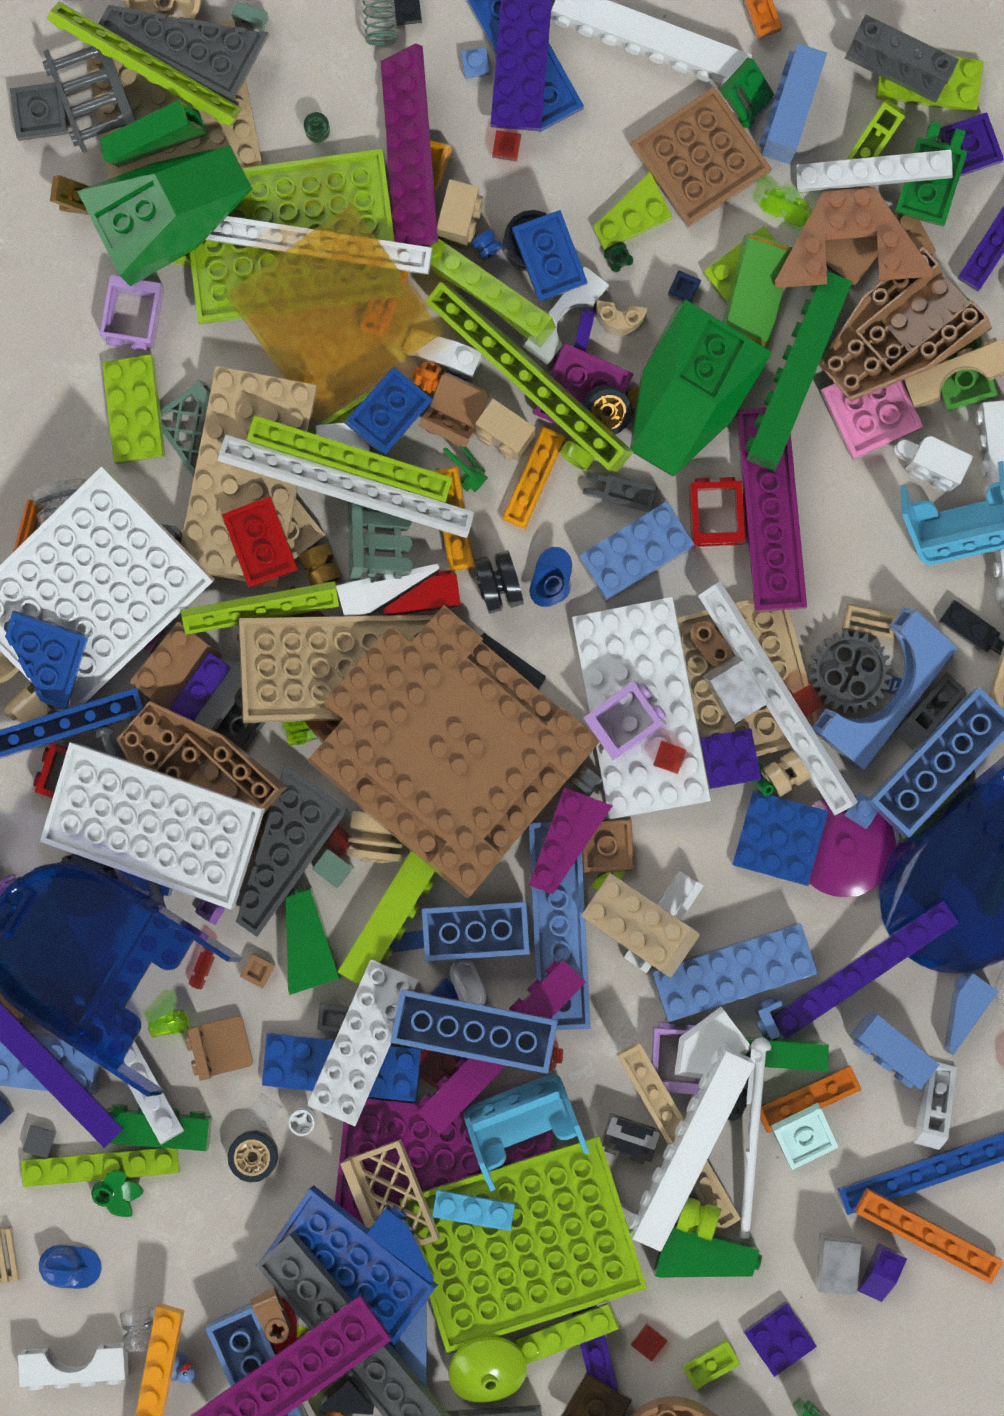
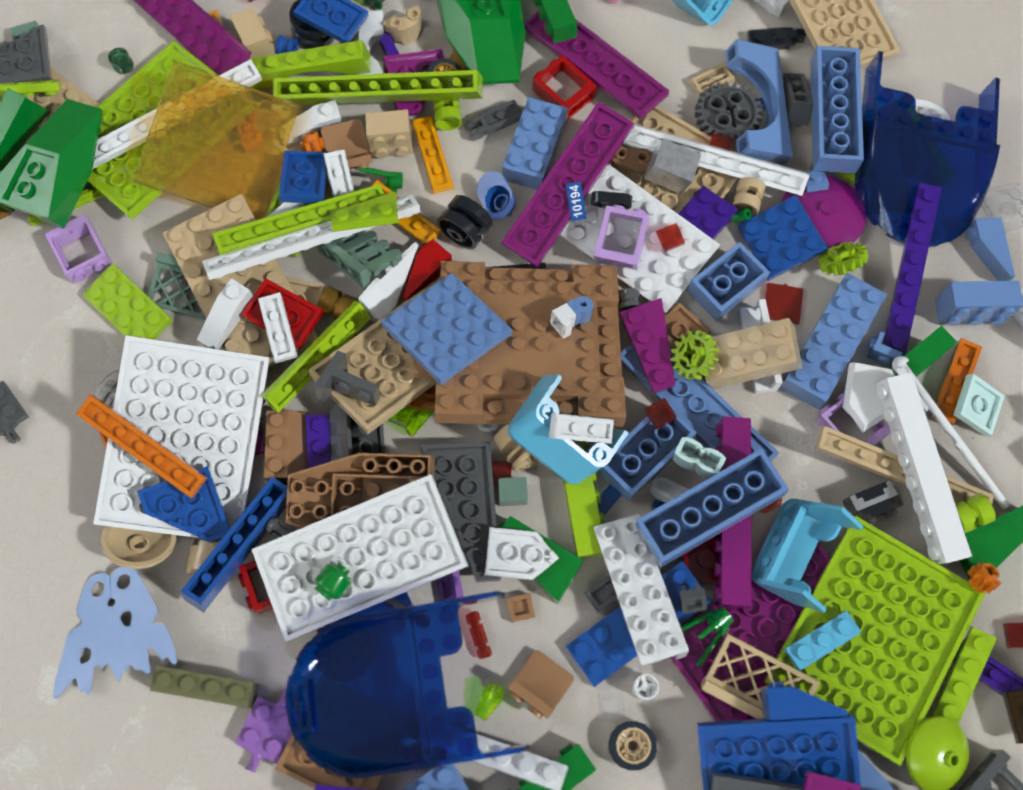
camera: 35 degrees left, 15 degrees down
none -> orange plate [76,394,207,498]
none -> white slope [197,278,254,350]
none -> white tile [258,292,298,363]
none -> dark grey bracket [314,350,380,405]
none -> green head [314,563,352,601]
none -> white tile [323,149,354,197]
none -> lime wing [331,191,399,232]
none -> medium blue plate [381,273,512,385]
none -> white tile [484,527,559,580]
none -> magenta plate [501,102,635,268]
none -> medium azure windscreen [508,375,628,484]
none -> white tile [549,413,614,444]
none -> leg [550,296,594,339]
none -> blue sticker [566,181,587,221]
none -> black beam [590,191,633,210]
none -> clear red tile [644,398,677,430]
none -> lime gear [670,330,720,380]
none -> light aqua brick [673,437,726,479]
none -> dark grey tile [680,583,707,614]
none -> green plant [681,607,733,667]
none -> medium blue brick [687,242,770,322]
none -> clear red piece [765,283,803,325]
none -> lime gear [818,242,869,276]
none -> orange gear [967,562,1001,594]

